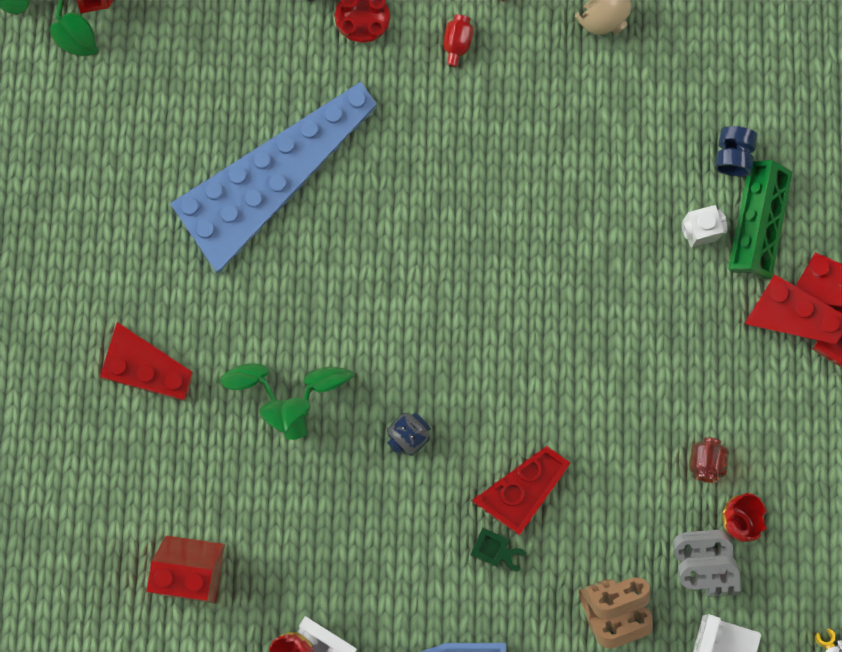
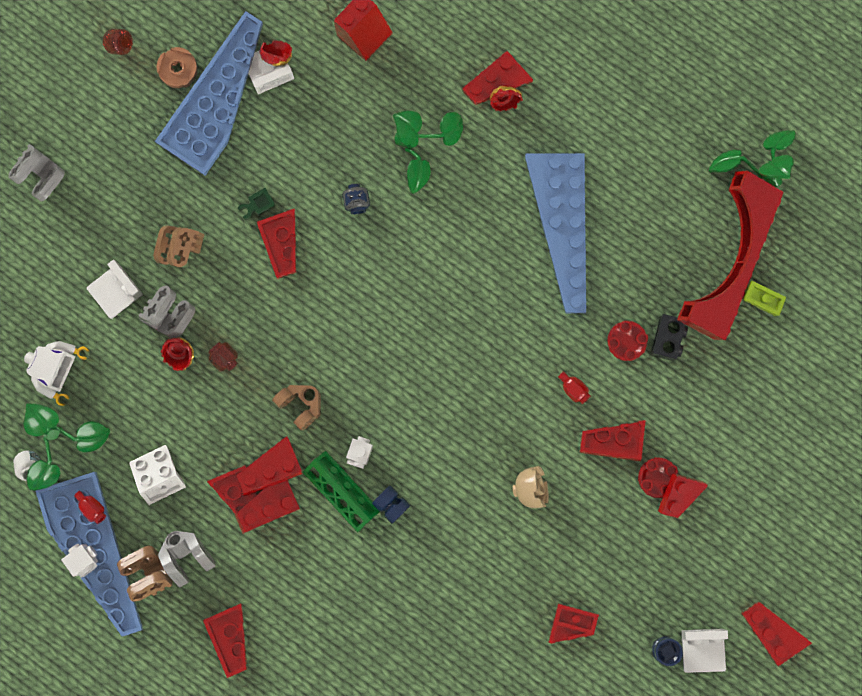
camera: 130 degrees right, 5 degrees up
none -> medium nougat piece [272,385,321,431]
none -> red hair [490,85,523,112]

